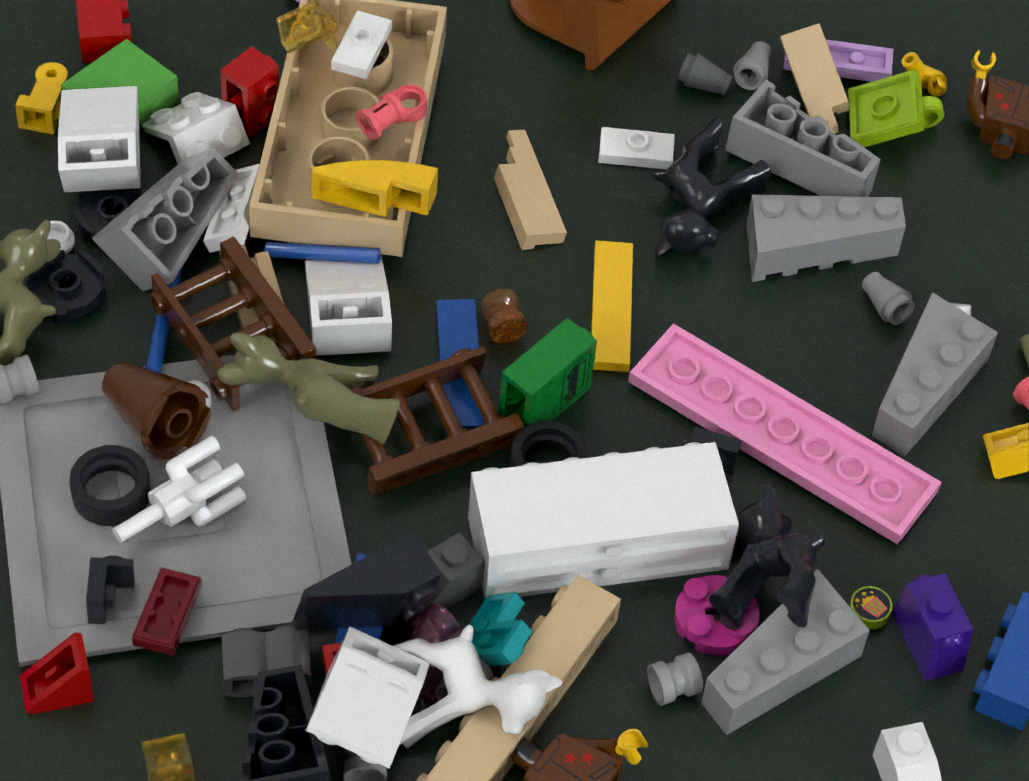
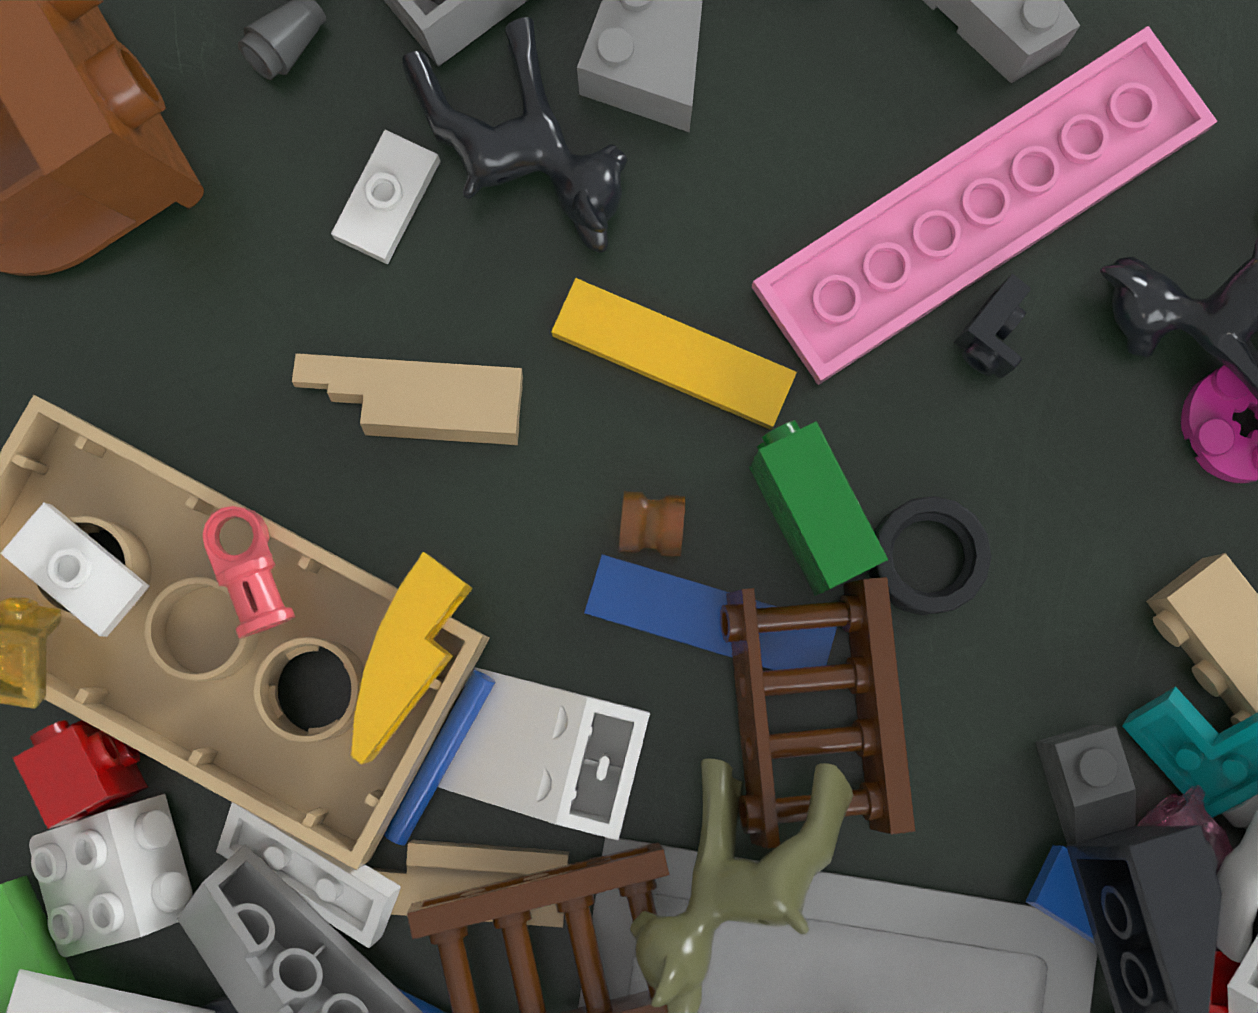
camera: 65 degrees left, 30 degrees up
white brick [468,442,739,599] -> none

